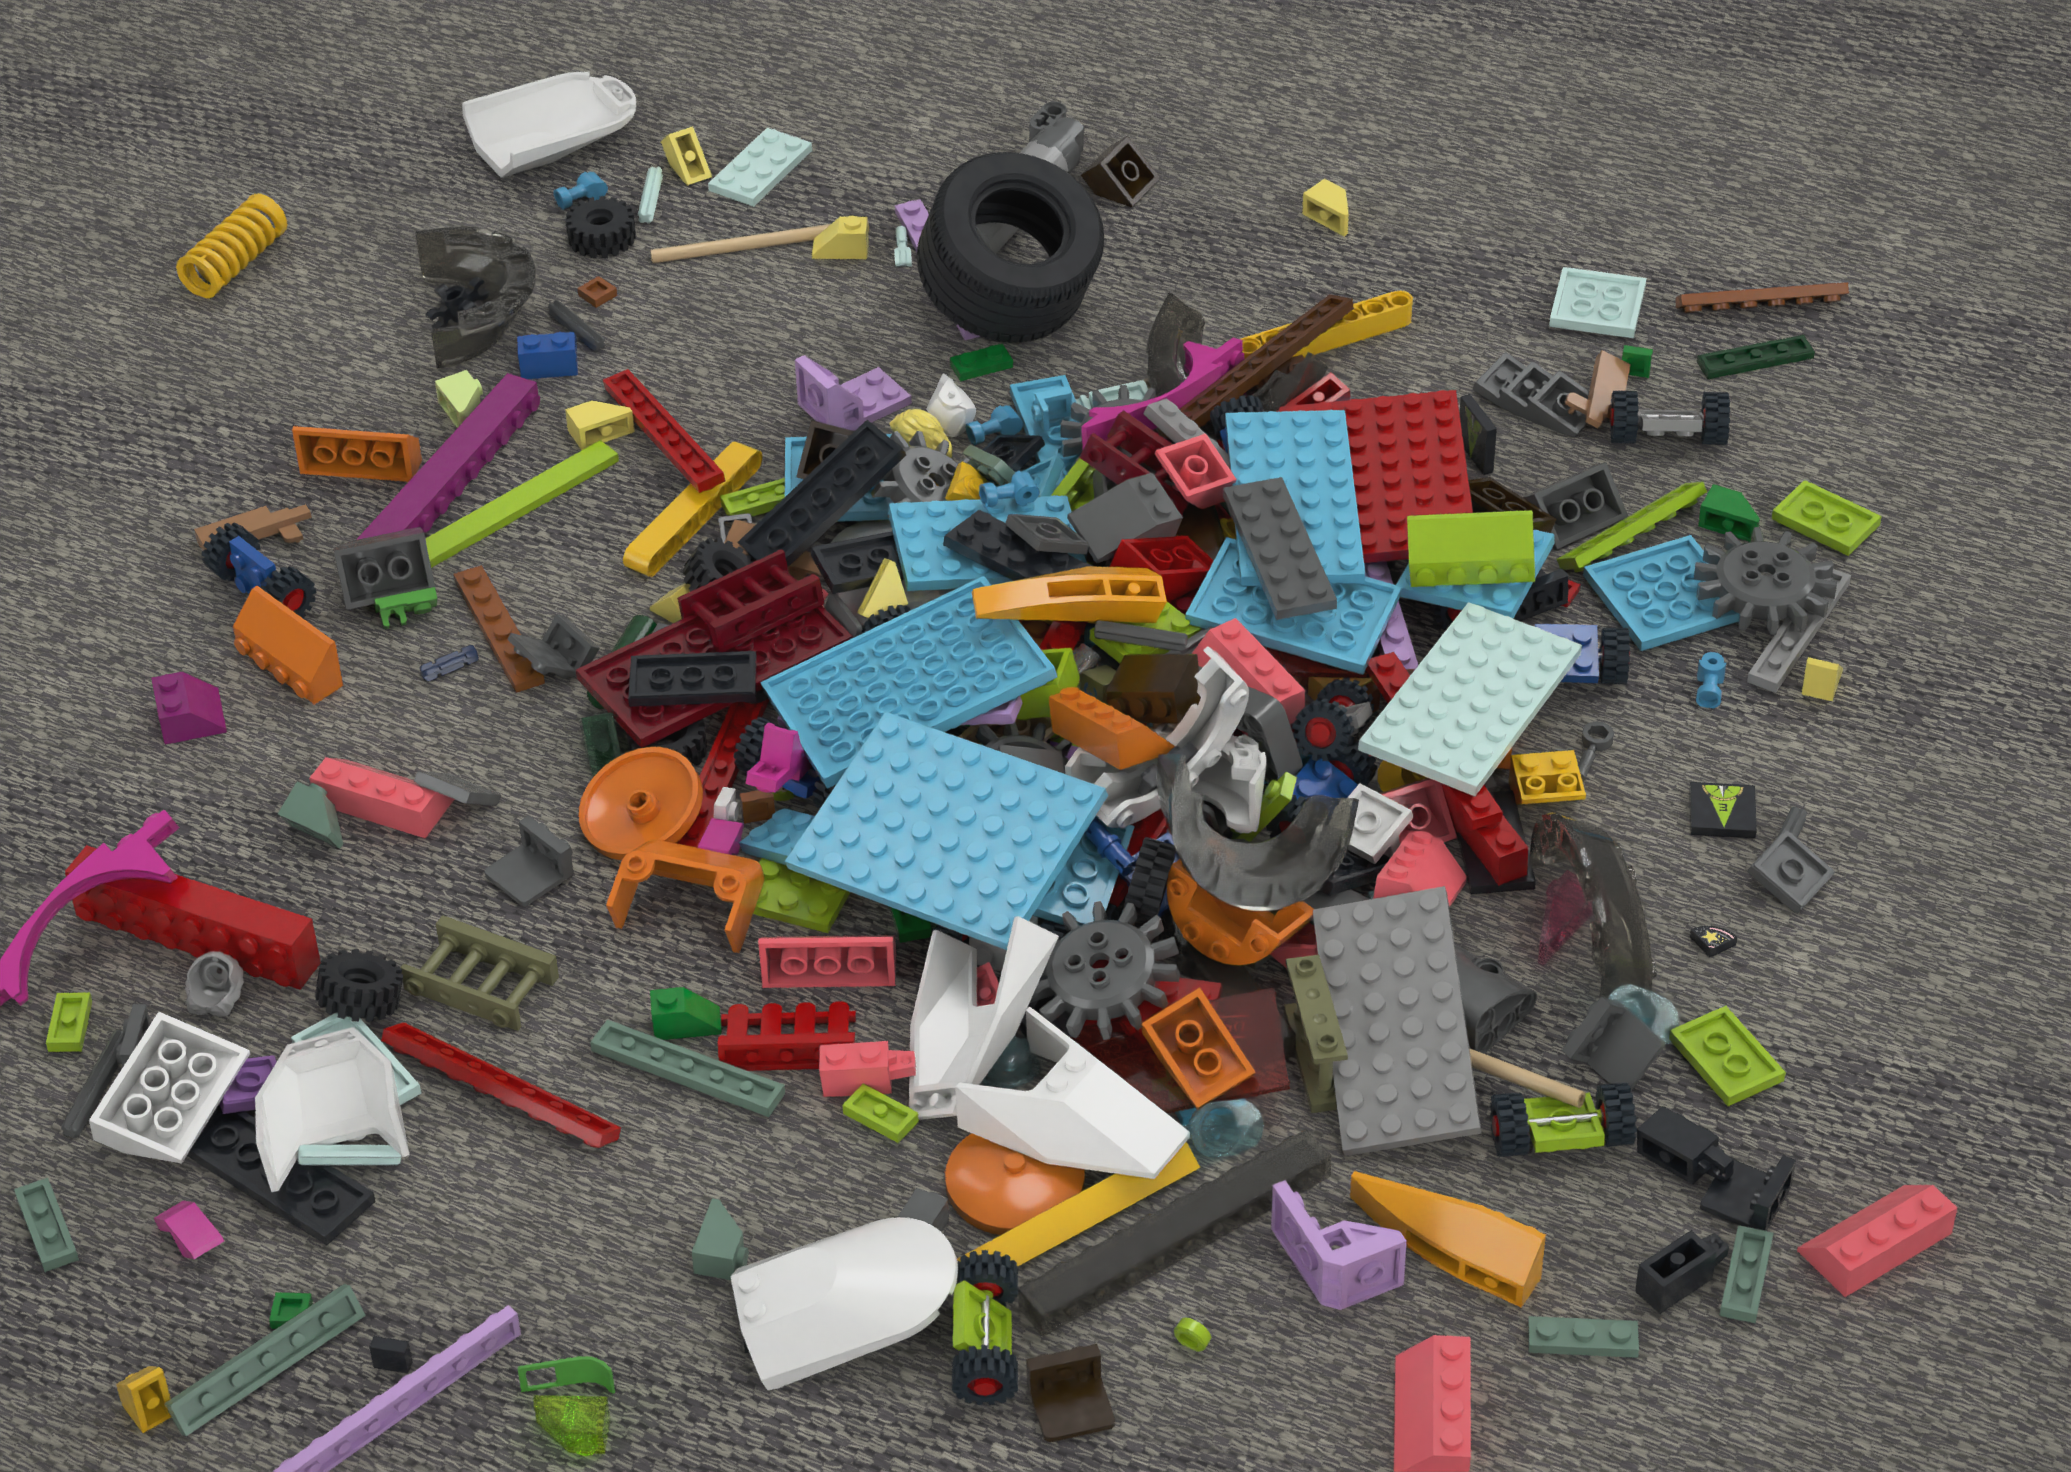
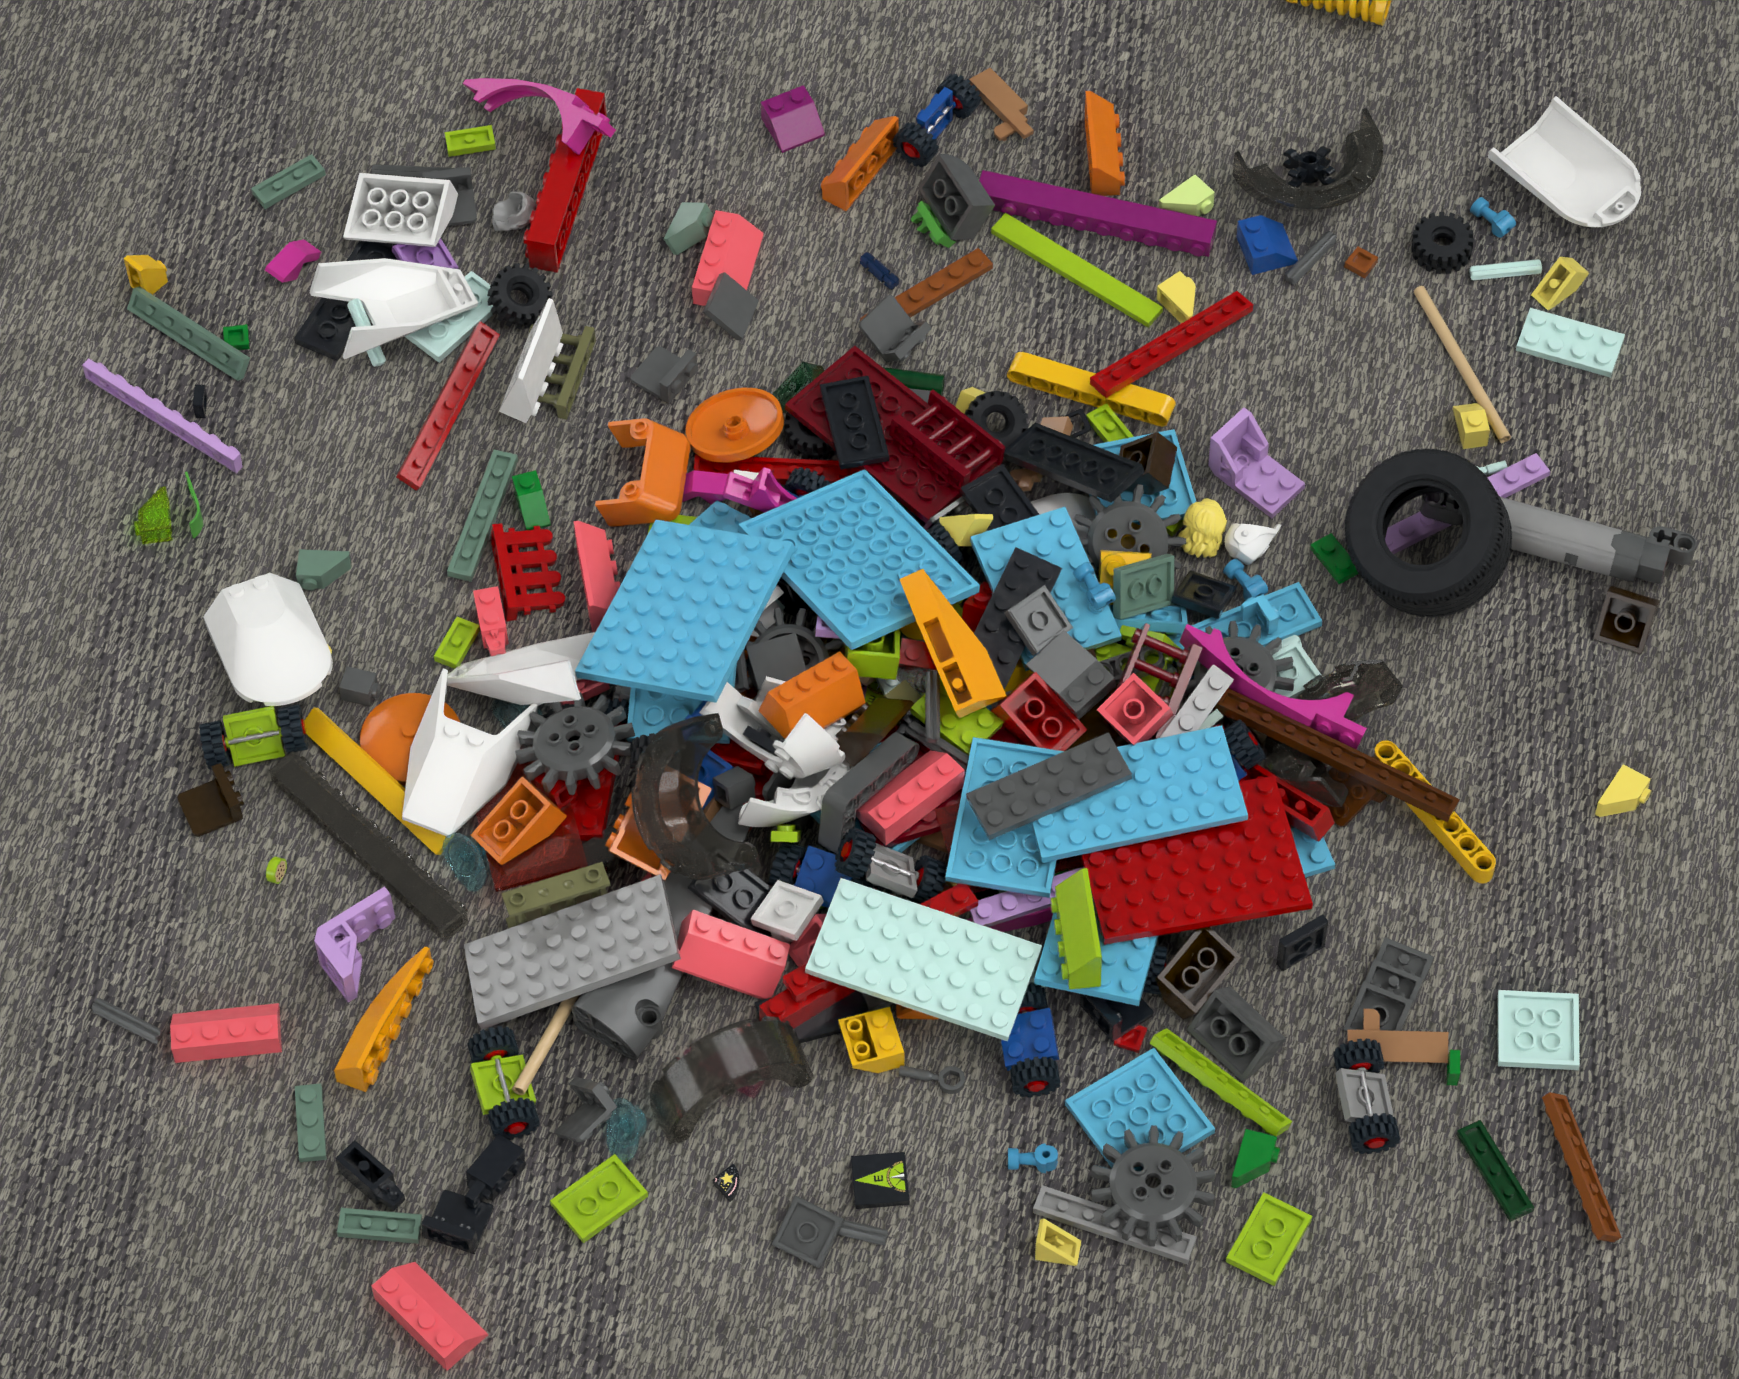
camera: 80 degrees right, 15 degrees up
none -> white slope [499,298,563,423]

